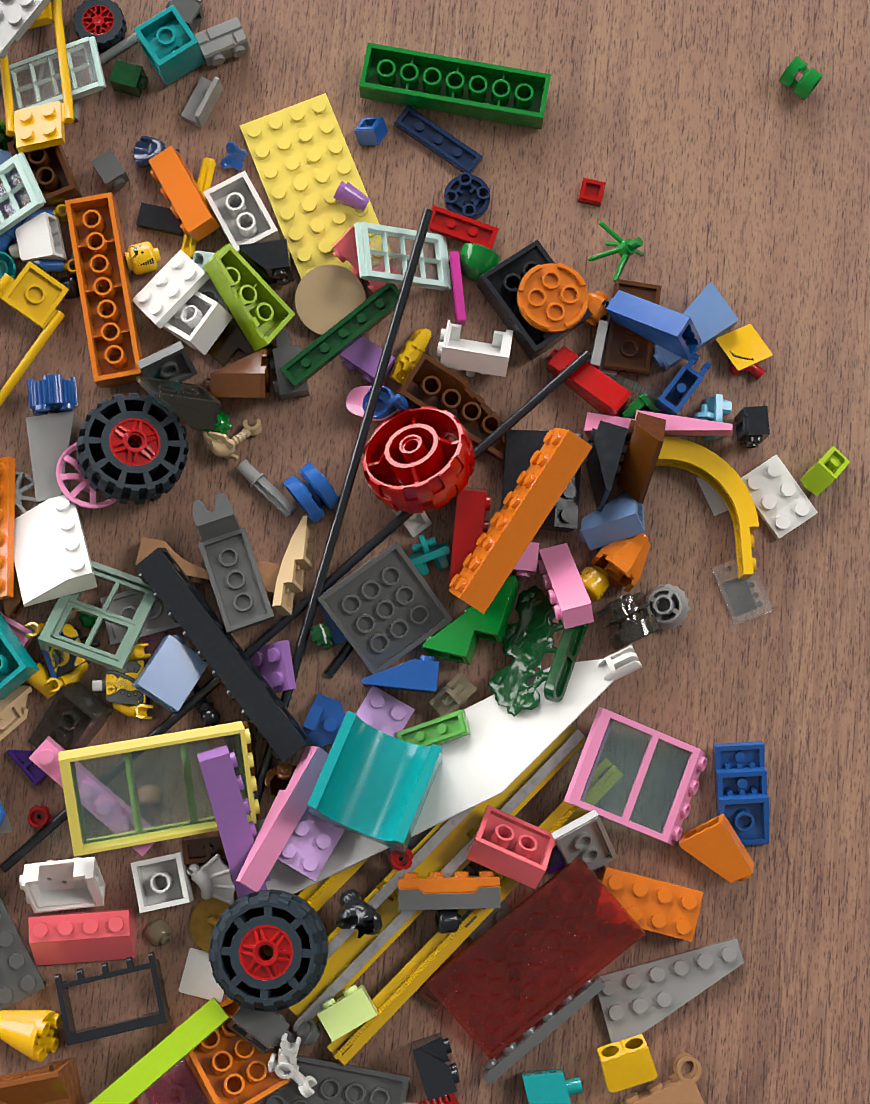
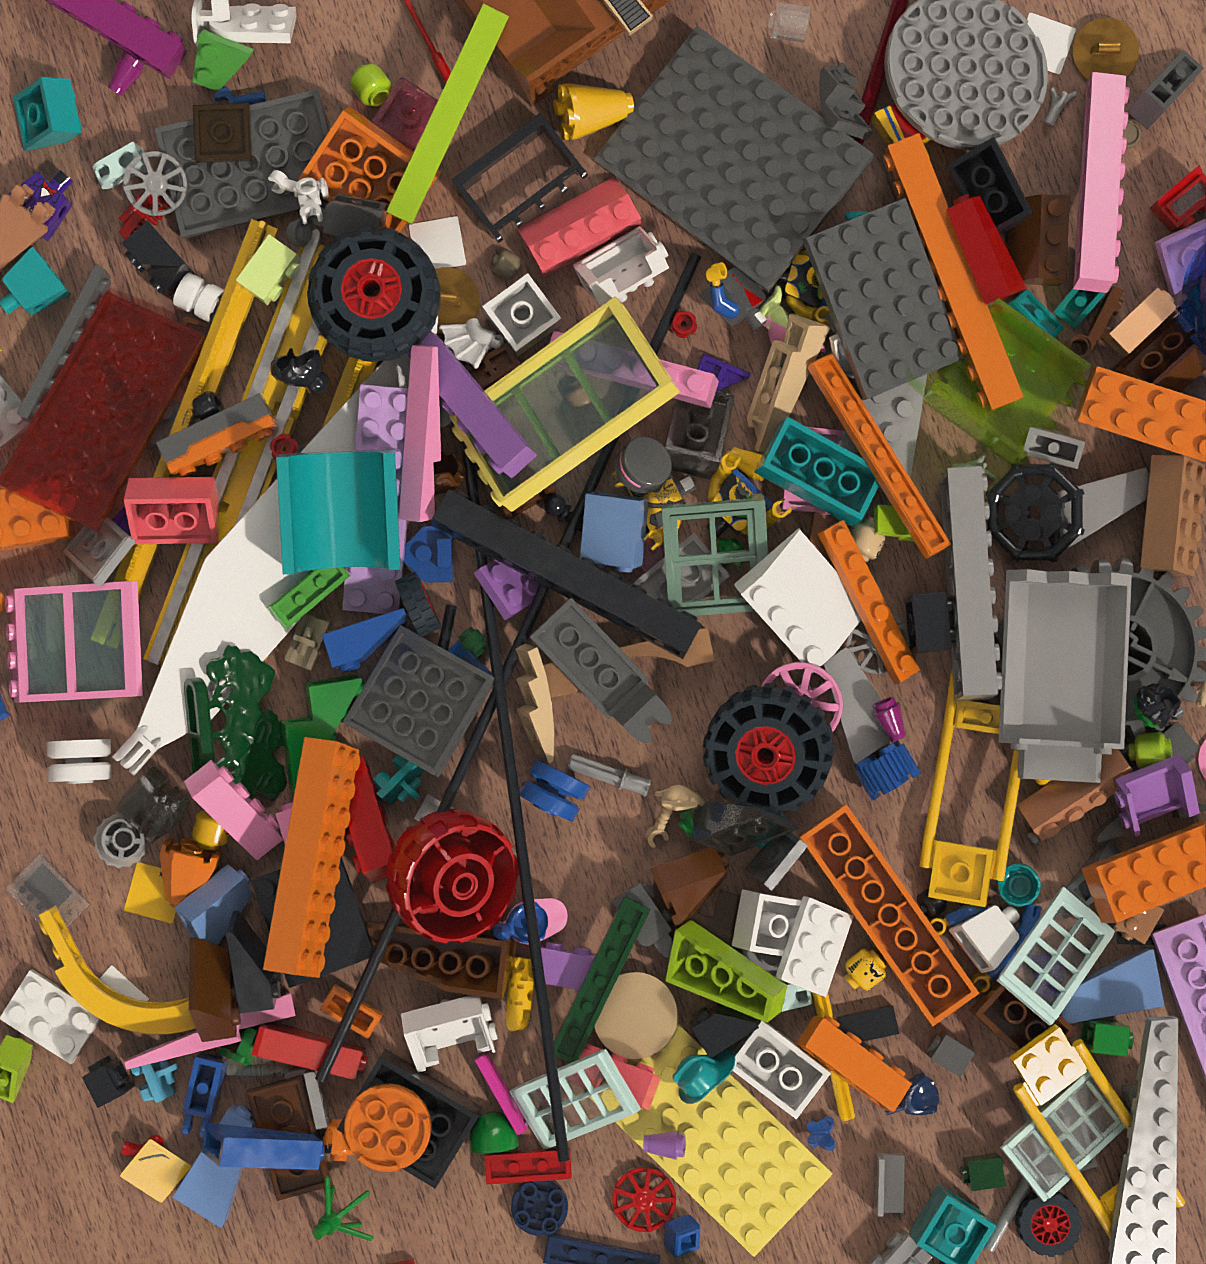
camera: 155 degrees right, 5 degrees up
none -> white wheel [46,739,112,784]
none -> yellow sticker [124,862,176,923]
none -> white wheel [173,272,224,323]
none -> orange brick [319,984,384,1039]
none -> black wheel [395,571,442,637]
none -> red wheel [612,1167,676,1233]
none -> dark grey head [615,437,672,493]
none -> teal piece [672,1049,736,1104]
none -> magenta cone [873,697,906,742]

